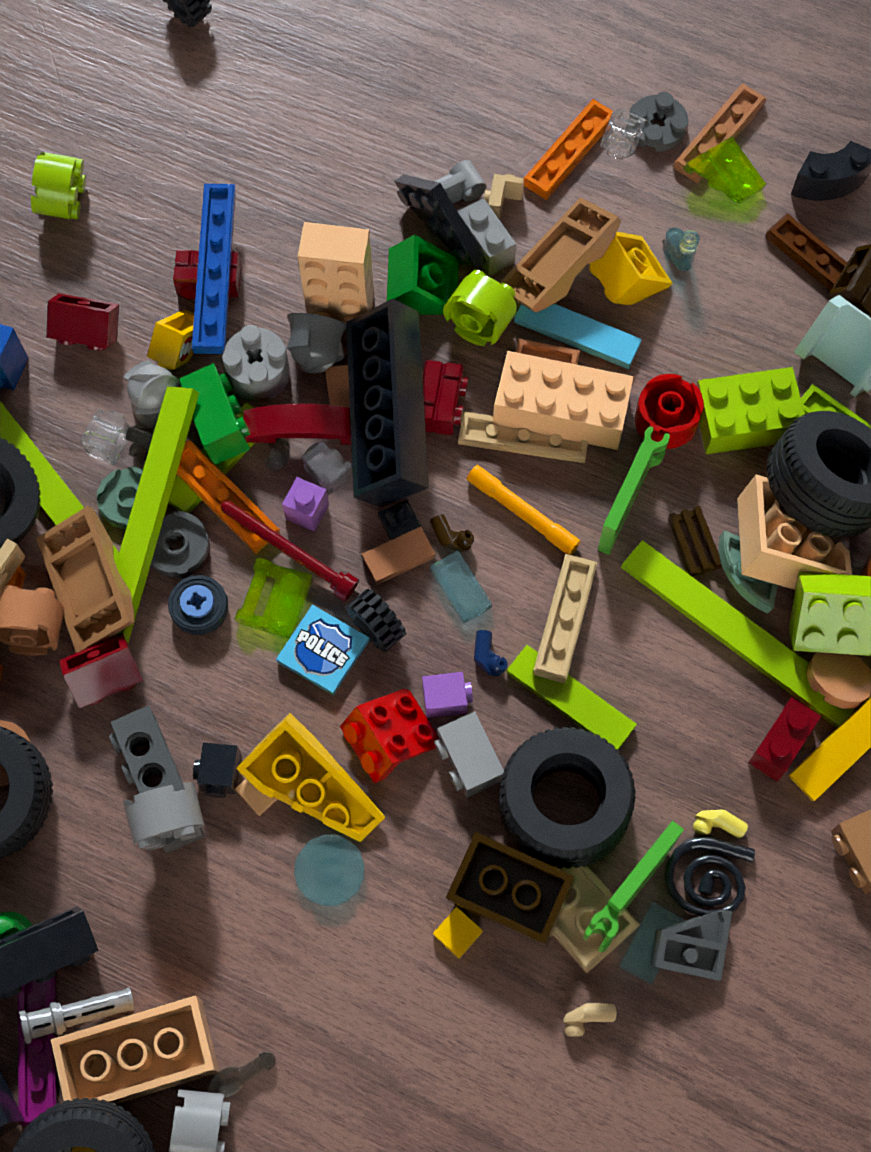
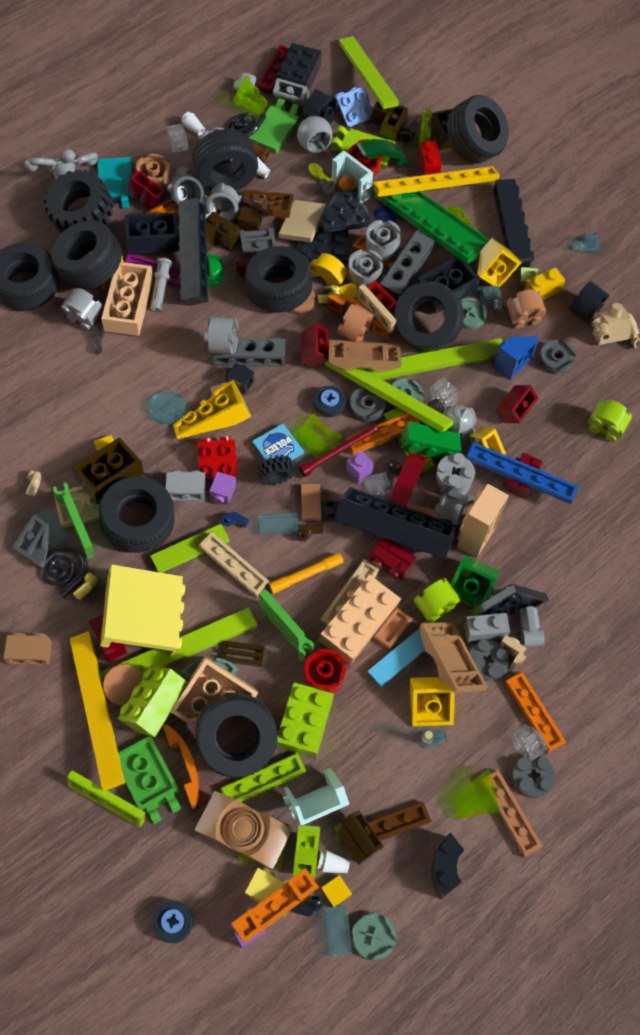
camera: 110 degrees right, 5 degrees down
none -> light yellow panel [100,565,185,657]
none -> dark grey plate [469,640,509,681]

